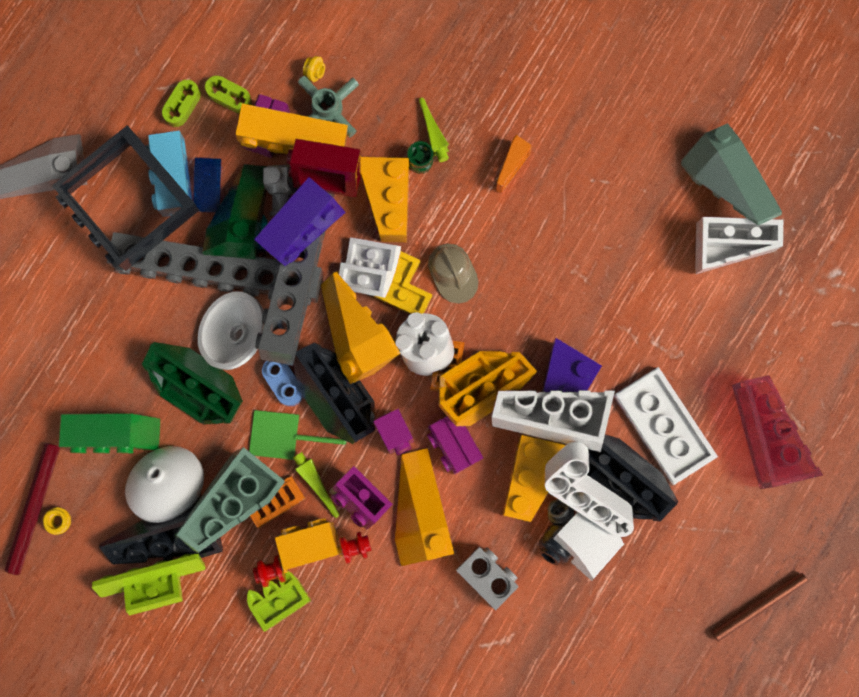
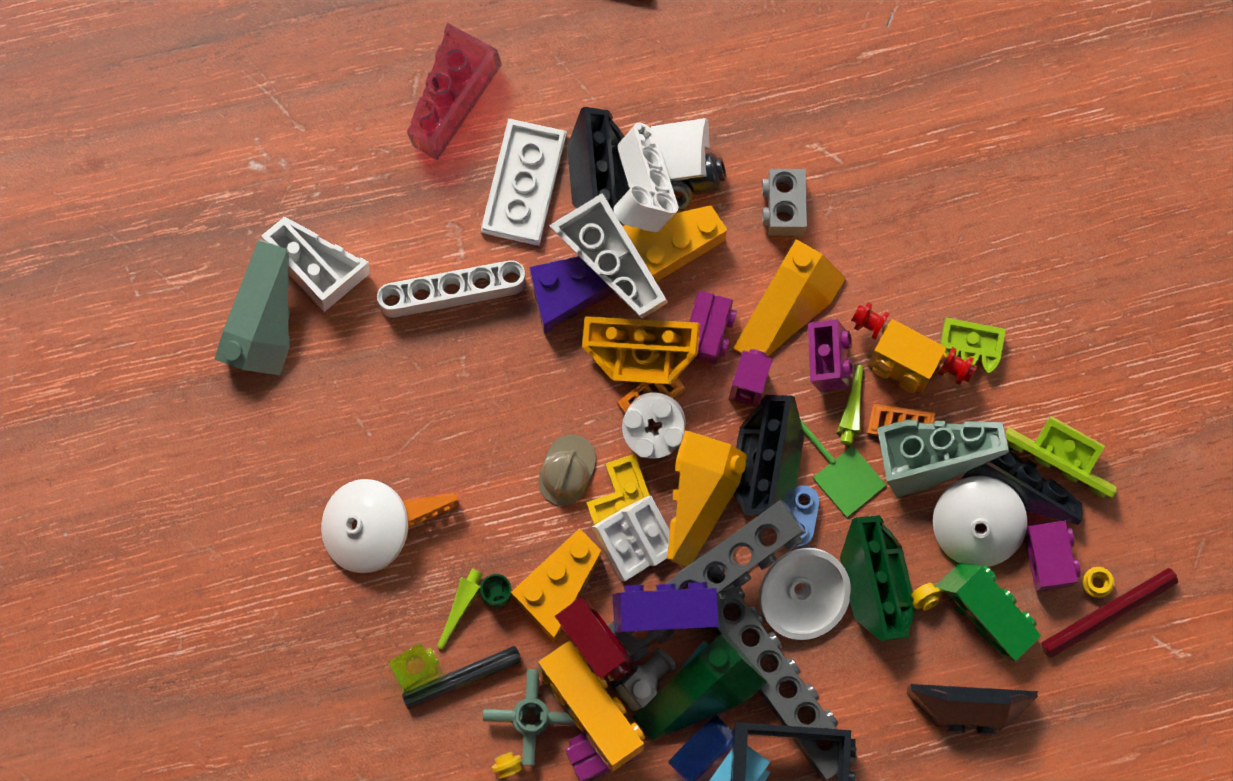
camera: 140 degrees left, 5 degrees down
none -> white dish [321,479,408,573]
none -> white beam [377,261,525,318]
none -> clear neon green brick [388,643,439,691]
none -> black axle [402,646,521,709]
none -> black wedge [907,684,1038,735]
none -> yellow plate [911,583,942,611]
none -> magenta brick [1025,520,1081,592]

